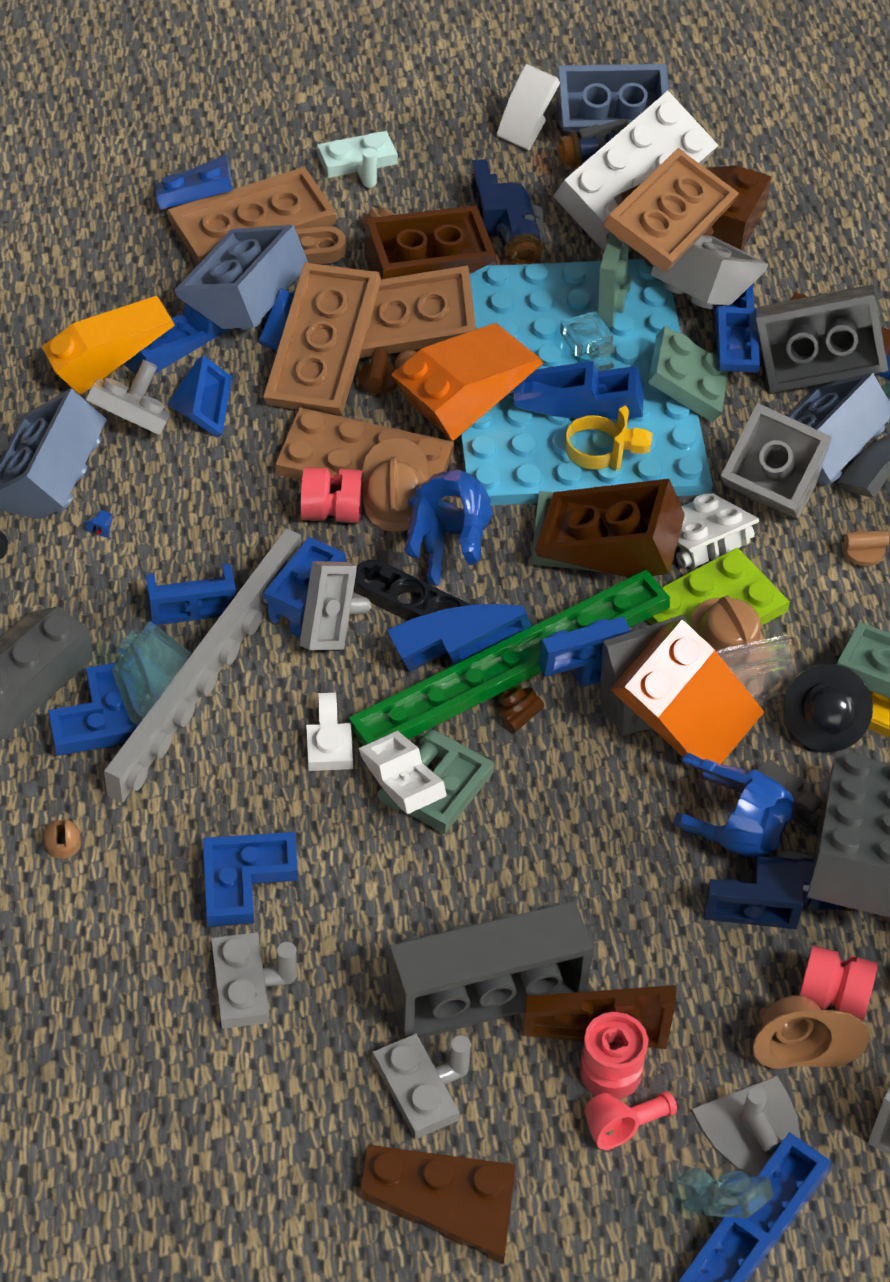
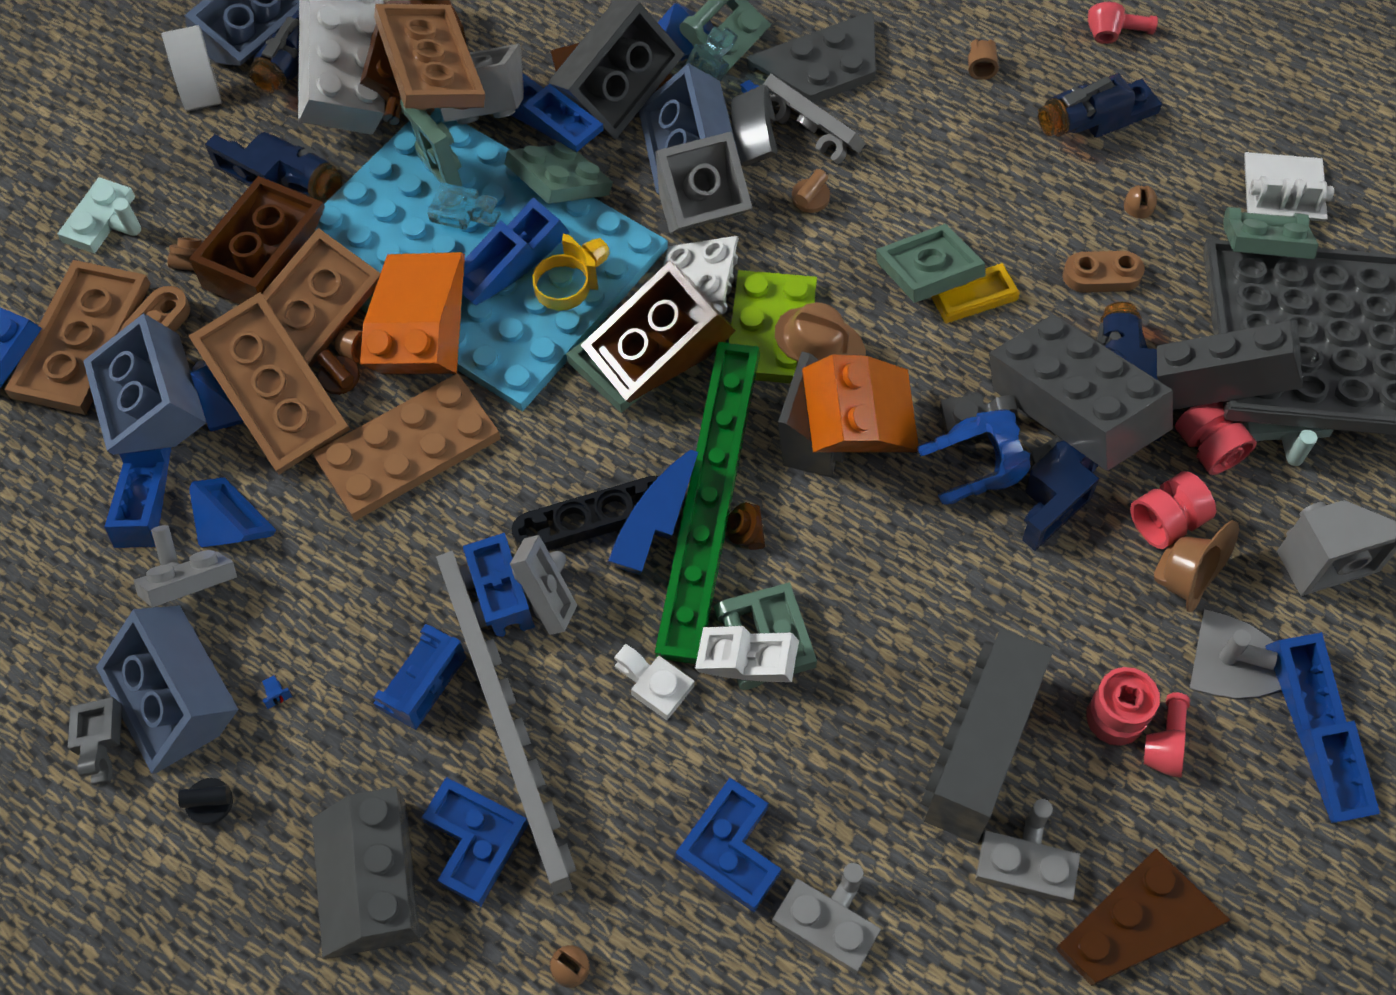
camera: 45 degrees left, 10 degrees up
light orange slope [42,296,175,395] -> none
clear light blue slope [112,621,191,725] -> none
coral wheel [301,467,363,524] -> none
medium nougat piece [363,437,429,532] -> none
blue piece [404,469,493,586] -> none
reddish brown wing [523,985,677,1049] -> none
blue plate [538,616,631,688] -> none
clear light blue plate [677,1168,774,1218] -> none
clear plate [715,635,796,707] -> none
black plate [783,664,873,752] -> none

